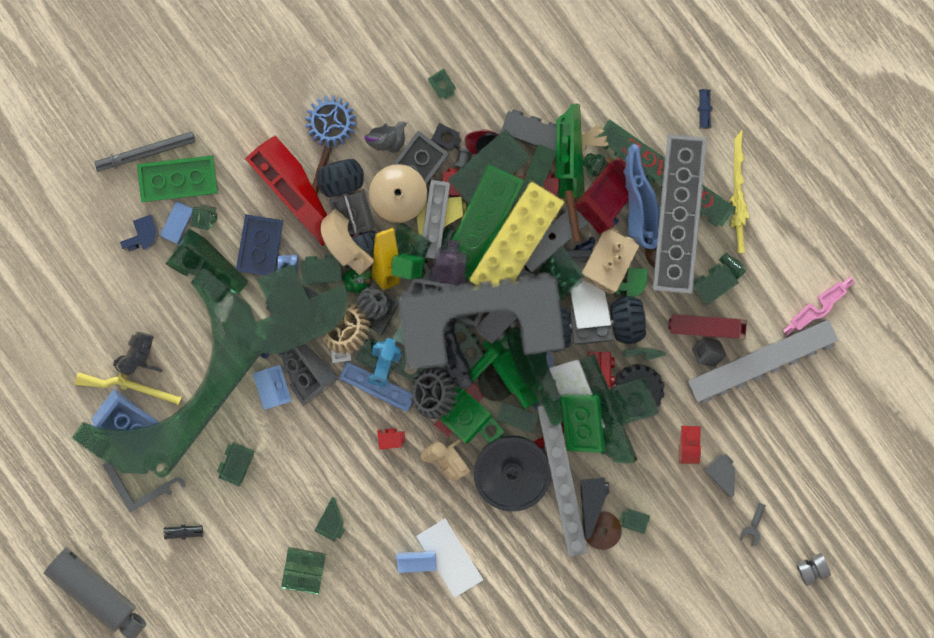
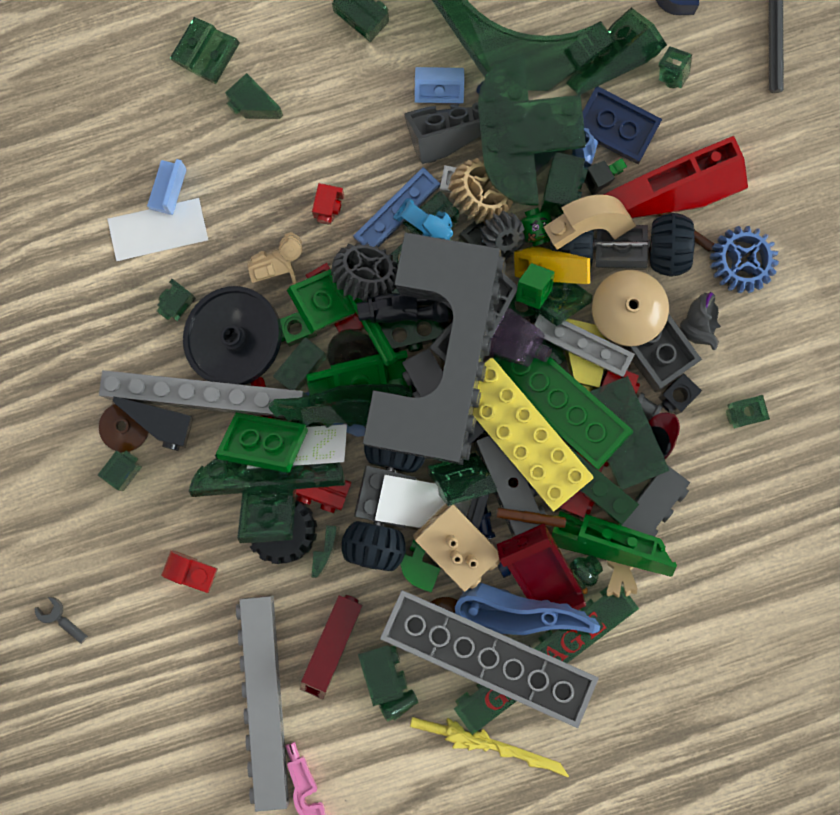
camera: 110 degrees right, 5 degrees down
green plate [137,155,218,203] -> none
medium blue tile [160,201,194,244] -> none
dark grey panel [692,337,726,367] -> none
dark blue pin [697,89,713,129] -> none
dark grey slope [703,453,735,498] -> none
none -> clear green brick [157,279,196,322]
none -> pearl dark grey piece [581,158,627,195]

